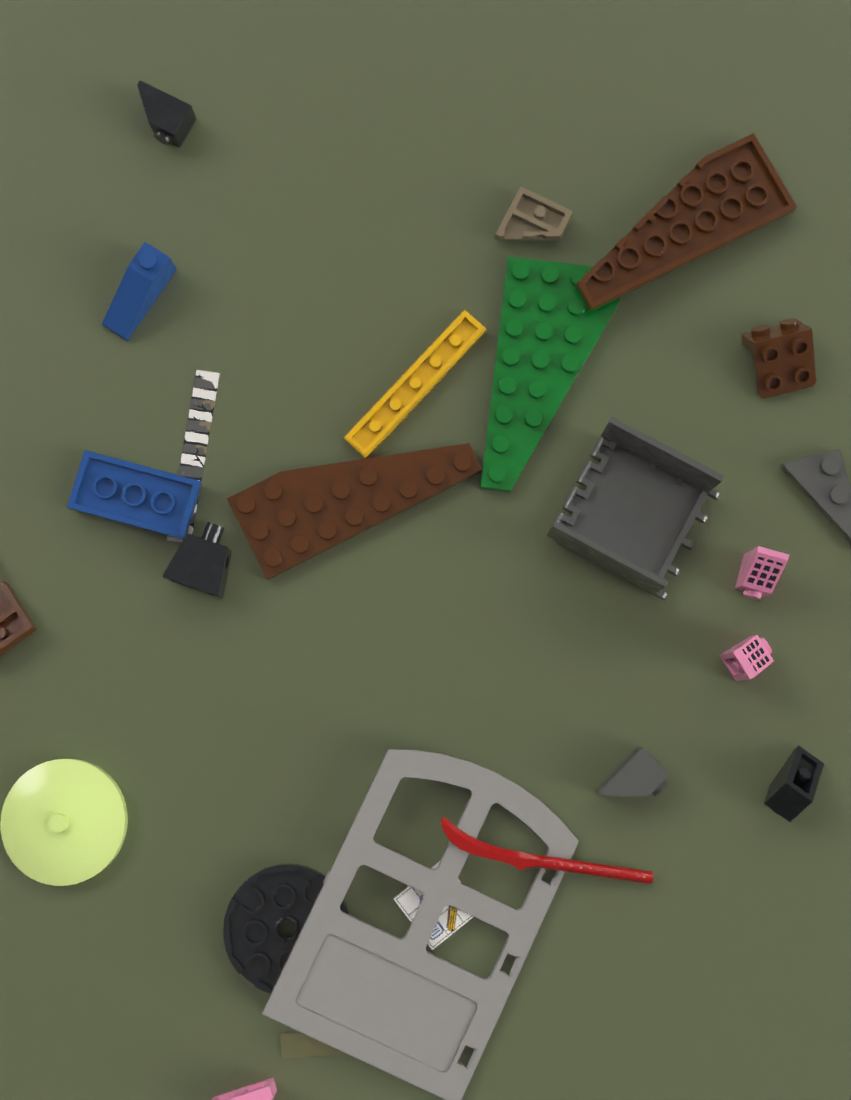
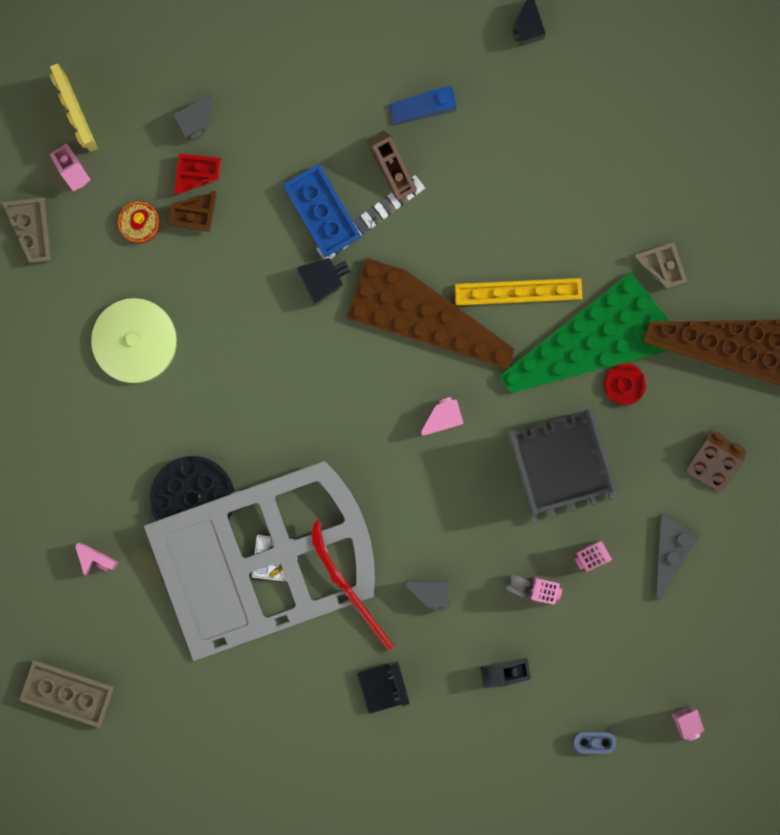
camera: 45 degrees right, 5 degrees up
none -> black bracket [357,661,410,714]
none -> reddish brown slope [366,130,417,200]
none -> bright pink slope [421,397,464,436]
none -> light grey wheel [505,573,531,598]
none -> red tile [604,363,646,406]

